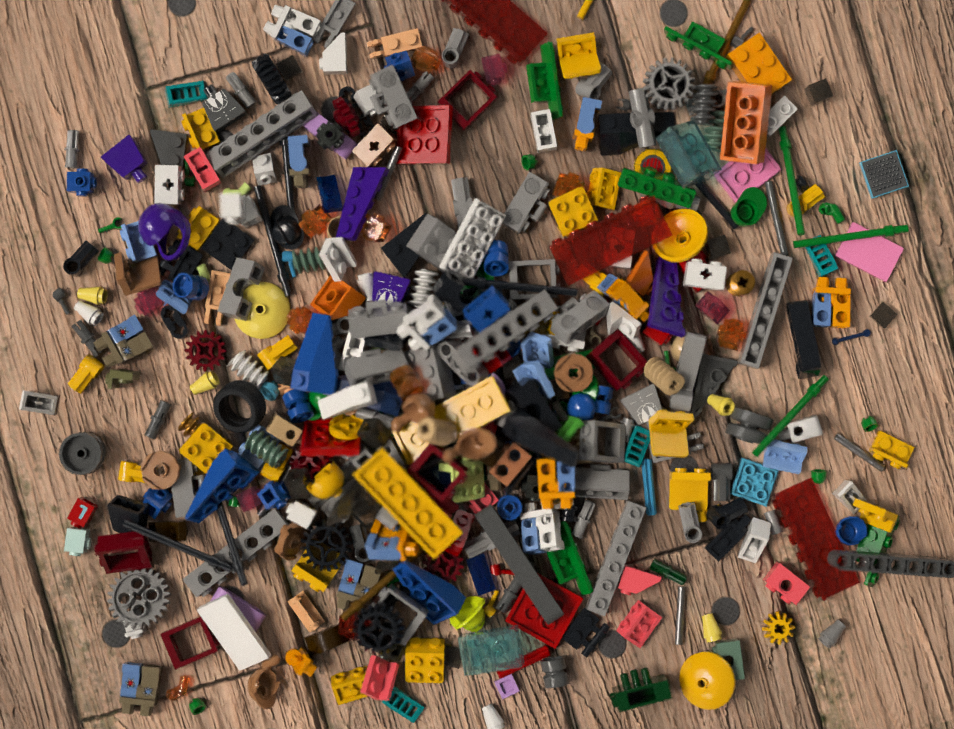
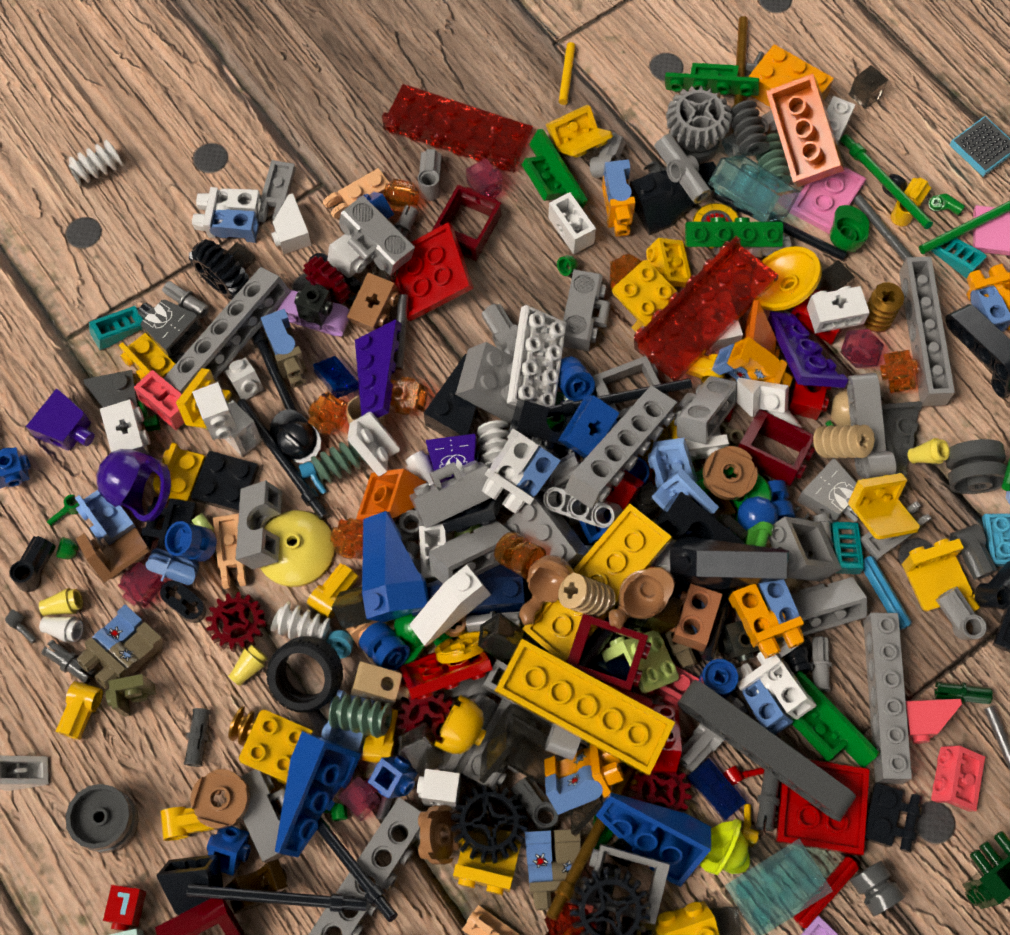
camera: 20 degrees left, 20 degrees down
none -> yellow bracket [176,368,232,428]

